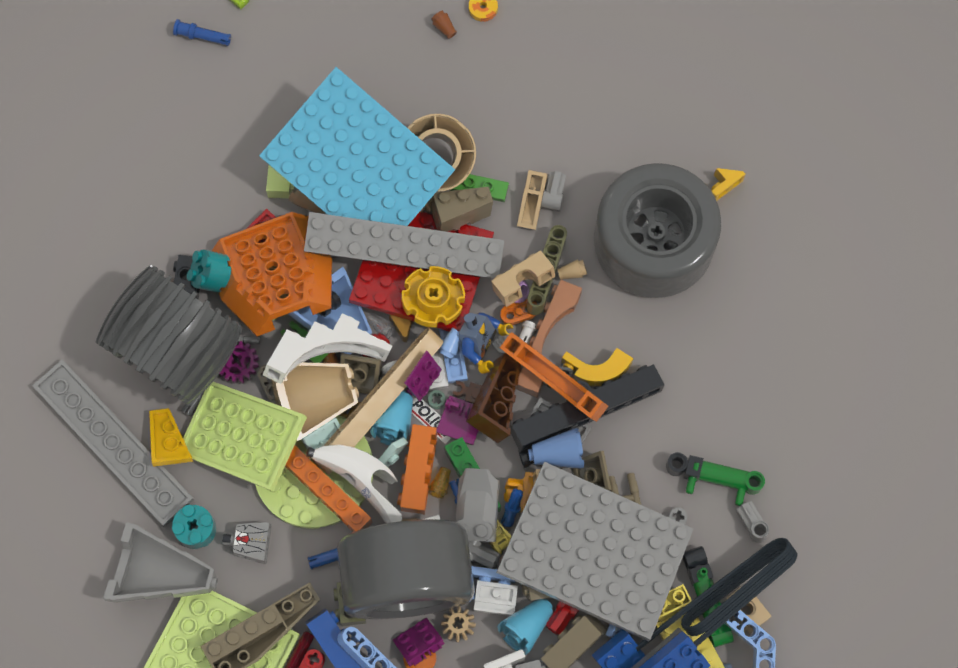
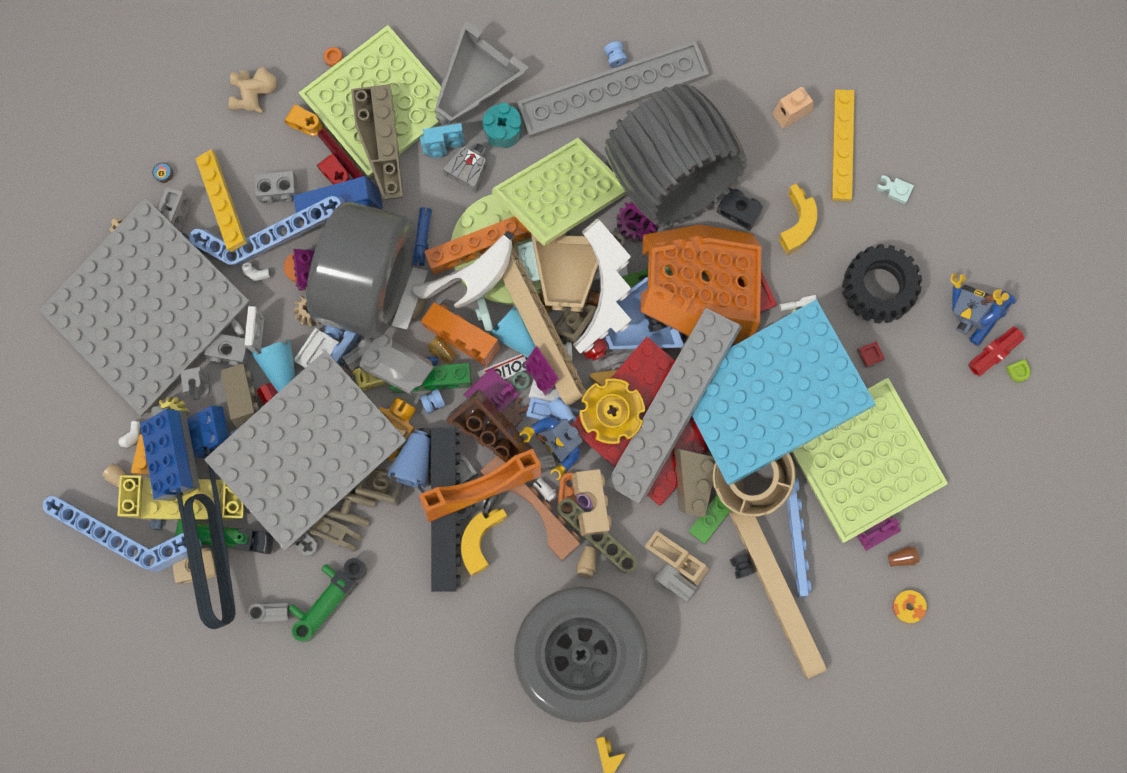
camera: 120 degrees right, 5 degrees up
yellow wing [149,408,193,467] -> none
teal brick [187,249,231,292] -> none
blue axle [501,489,523,527] -> none
none -> dark tan hinge [307,516,363,552]
none -> light blue wheel [419,388,445,414]
none -> medium azure plate [420,123,465,158]
none -> light blue wheel [604,41,628,68]
none -> tan beam [729,511,826,679]
none -> black wheel [730,553,756,579]
none -> light nougat torso [772,87,813,129]
none -> yellow arch [778,183,817,256]
none -> white piece [779,295,818,312]
none -> light blue plate [786,478,811,598]
none -> yellowish green plate [791,378,948,543]
none -> yellow plate [831,89,854,202]
none -> black tyre [842,244,922,324]
none -> red tile [857,341,885,368]
none -> magenta hinge [857,516,901,551]
none -> light aqua plate [876,175,914,205]
none -> torso [951,273,1009,335]
none -> red piece [968,326,1025,377]

